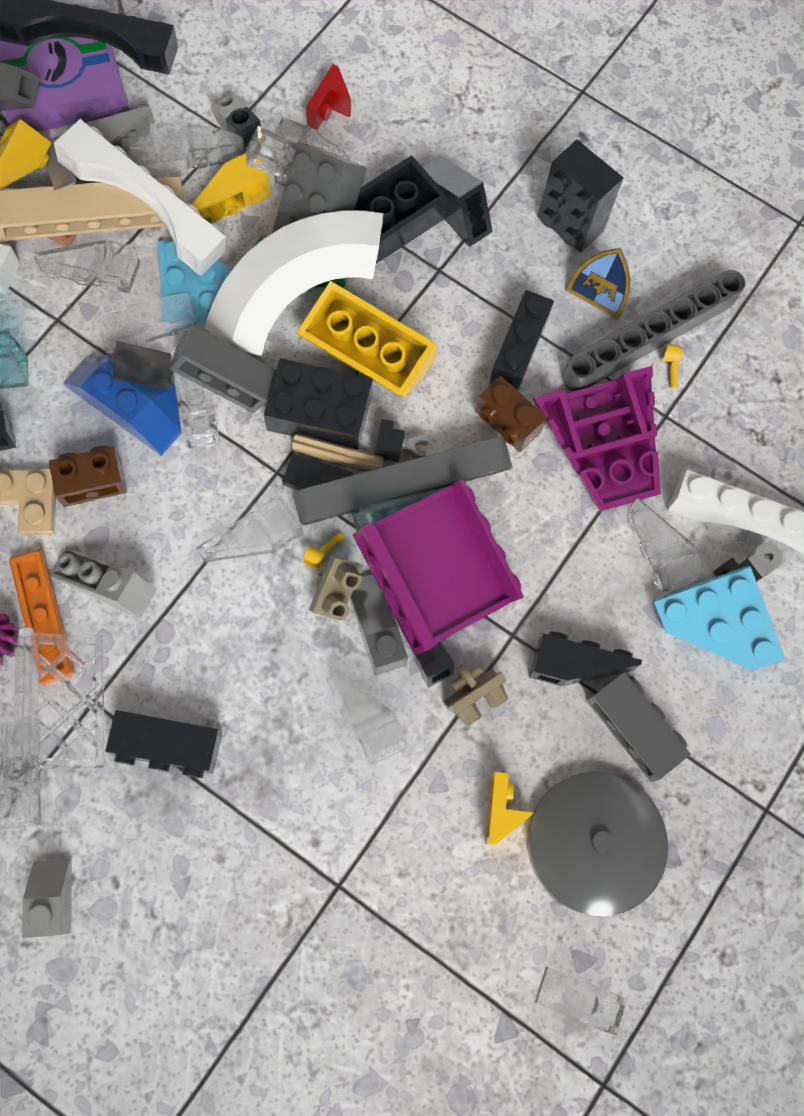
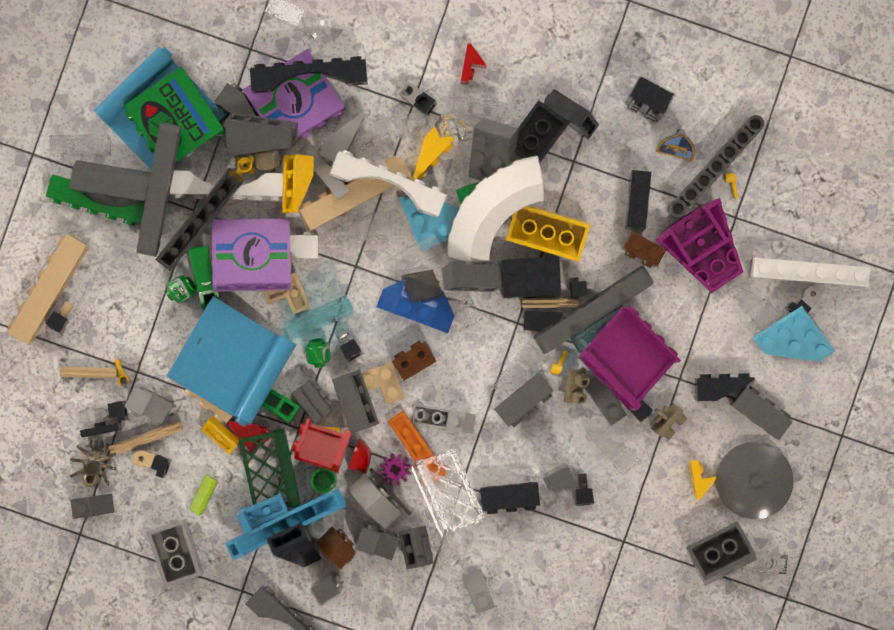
camera: 10 degrees left, 15 degrees up
none -> dark grey brick [494,373,553,427]
none -> dark grey brick [543,463,577,494]
none -> black piece [575,473,594,506]
none -> dark grey brick [686,521,757,586]

